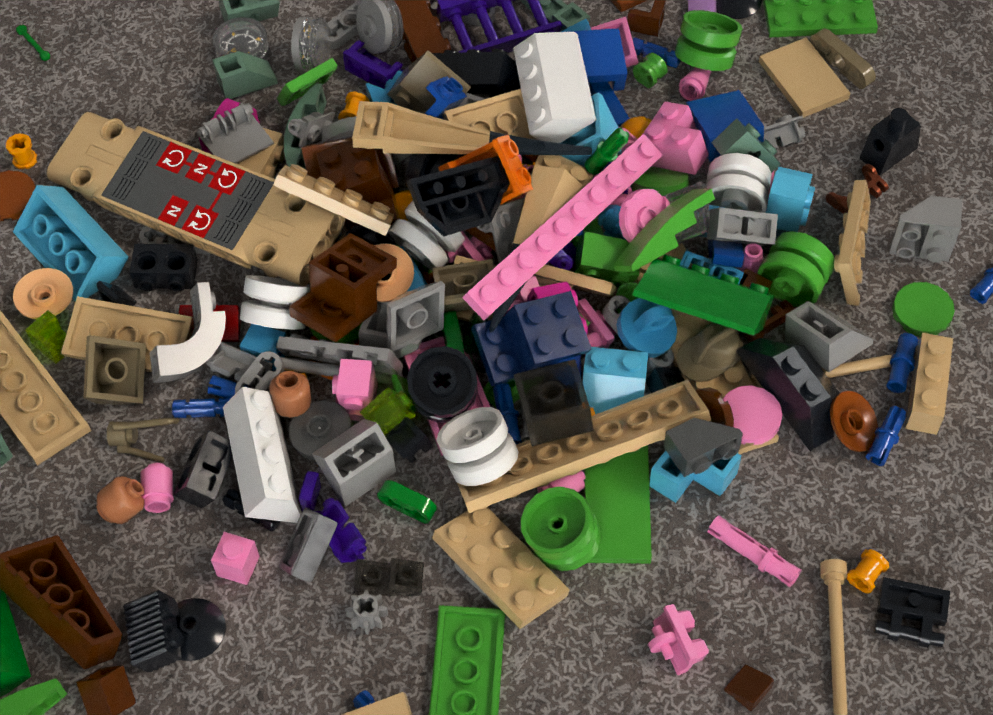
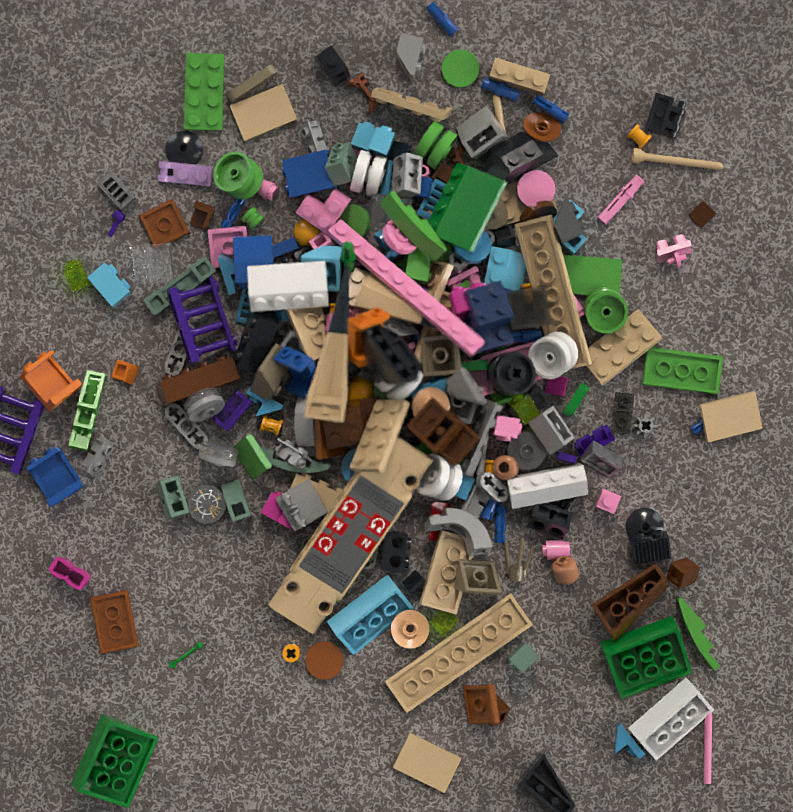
camera: 90 degrees left, 30 degrees up
none -> dark pink slope [544,376,568,397]

